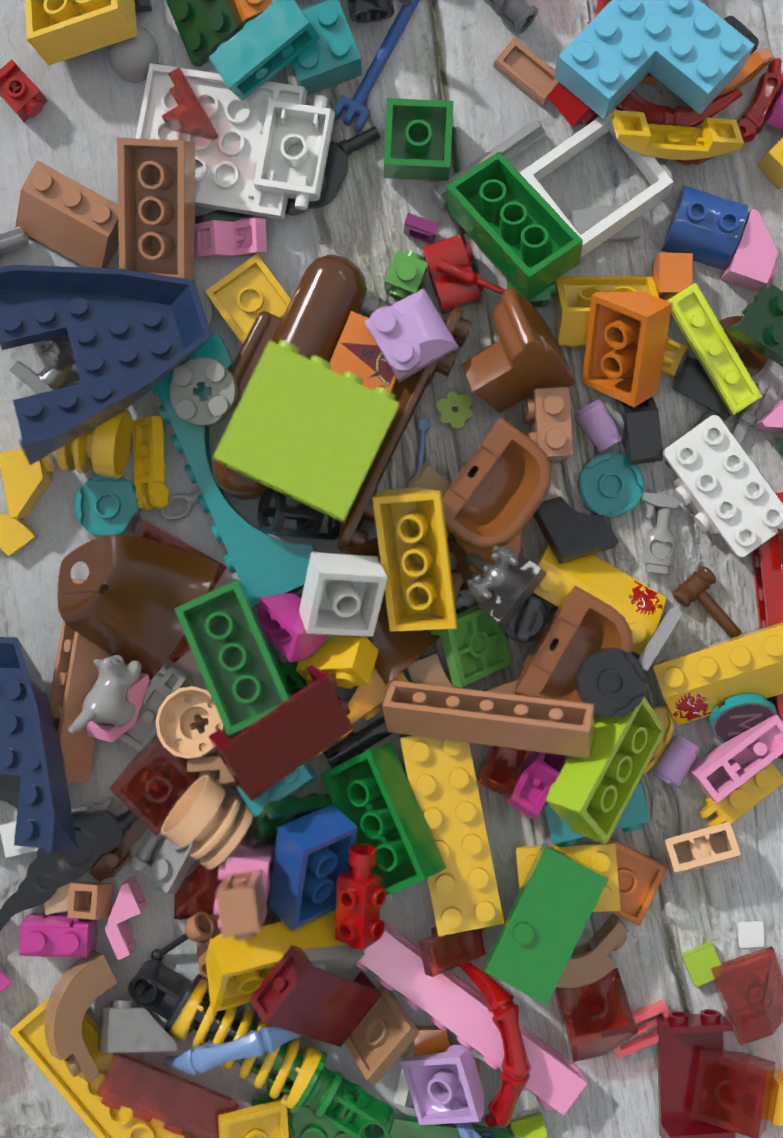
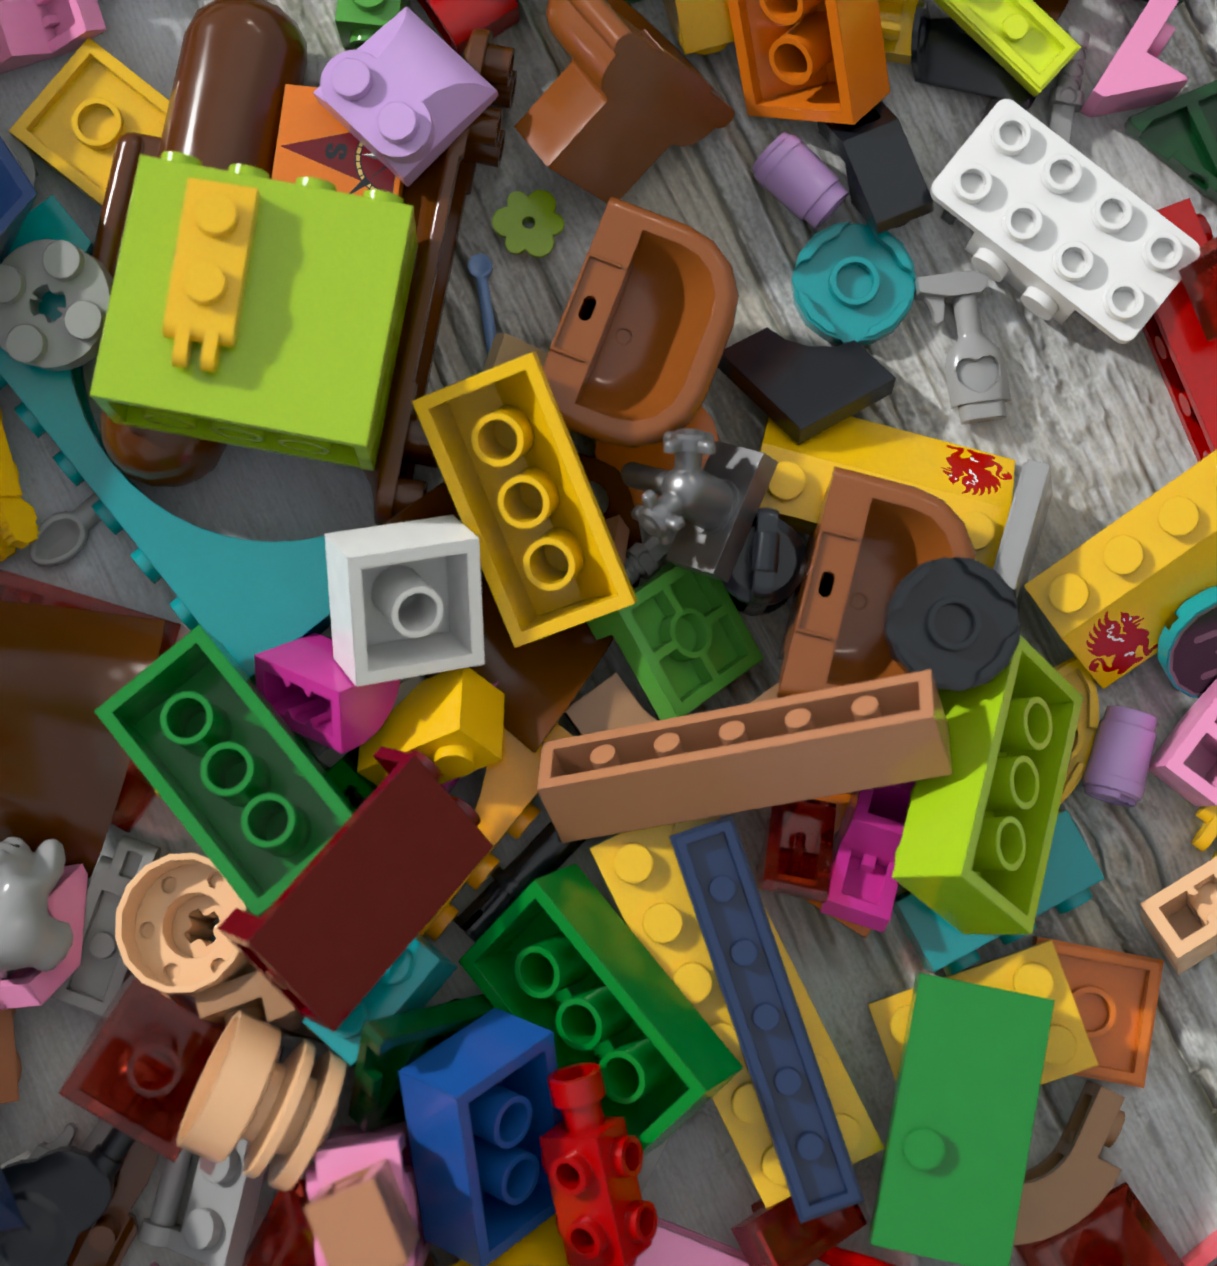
camera: 20 degrees left, 5 degrees down
black piece [258,488,340,541] -> none
nougat brick [522,387,573,463] -> none
reddish brown piece [672,566,742,639] -> none
none -> yellow hinge [163,177,261,373]
none -> dark blue tile [669,815,865,1223]

